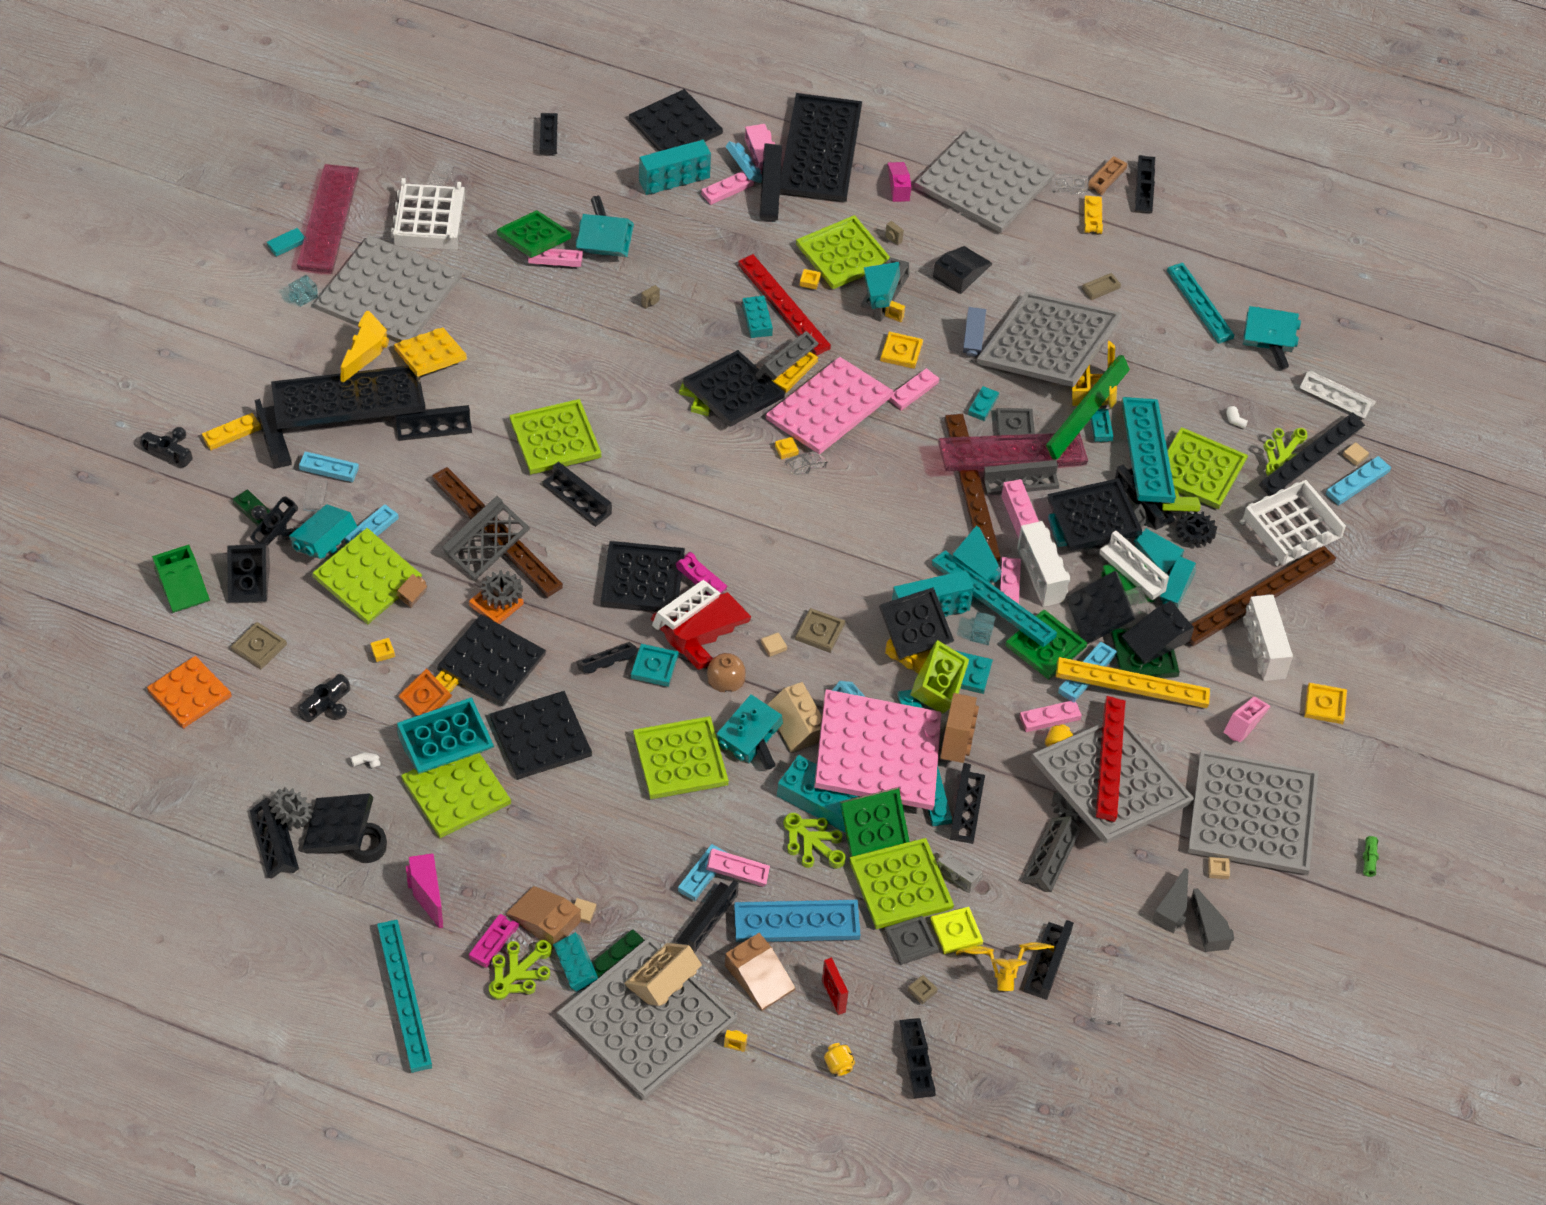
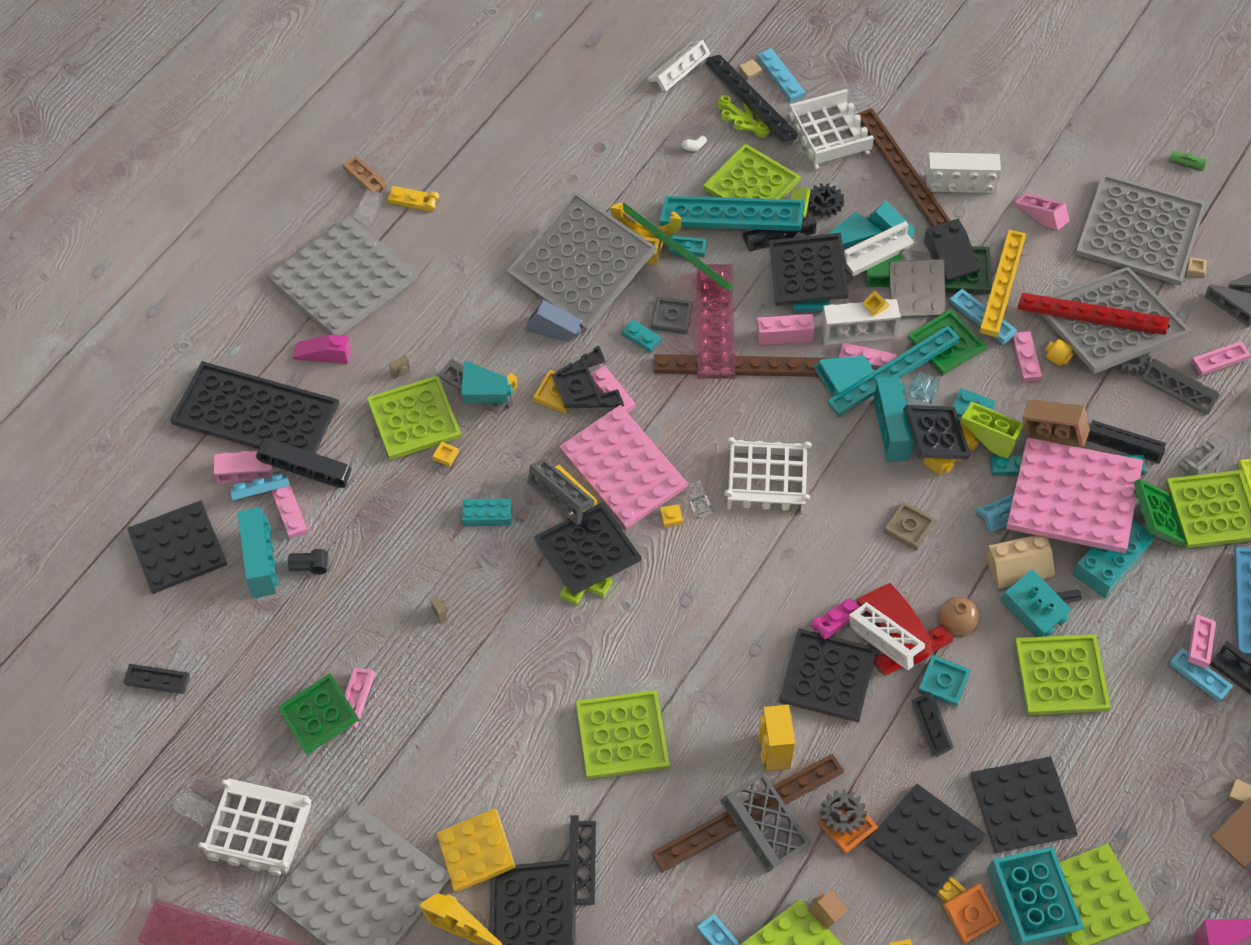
camera: 75 degrees left, 5 degrees up
black fence [543,461,612,527] -> none
teal piece [576,195,634,257] -> none
red plate [738,254,831,356] -> none
tan tile [761,632,787,657] -> none
lime plant [783,813,845,869] -> none
black slope [933,246,992,294] -> none
dark grey fence [982,460,1059,496] -> none
dark tan tile [1082,273,1121,300] -> none
black slope [1135,155,1156,213] -> none
teal tile [1167,262,1235,344] -> none
teal piece [1242,306,1301,370] -> none
yellow tile [1304,683,1347,724] -> none
none -> black piece [288,549,328,575]
none -> black wing [552,346,624,408]
none -> white window [724,437,811,514]
none -> yellow brick [757,705,795,771]
none -> yellow slope [862,290,890,316]
none -> bright pink plate [1191,341,1251,376]

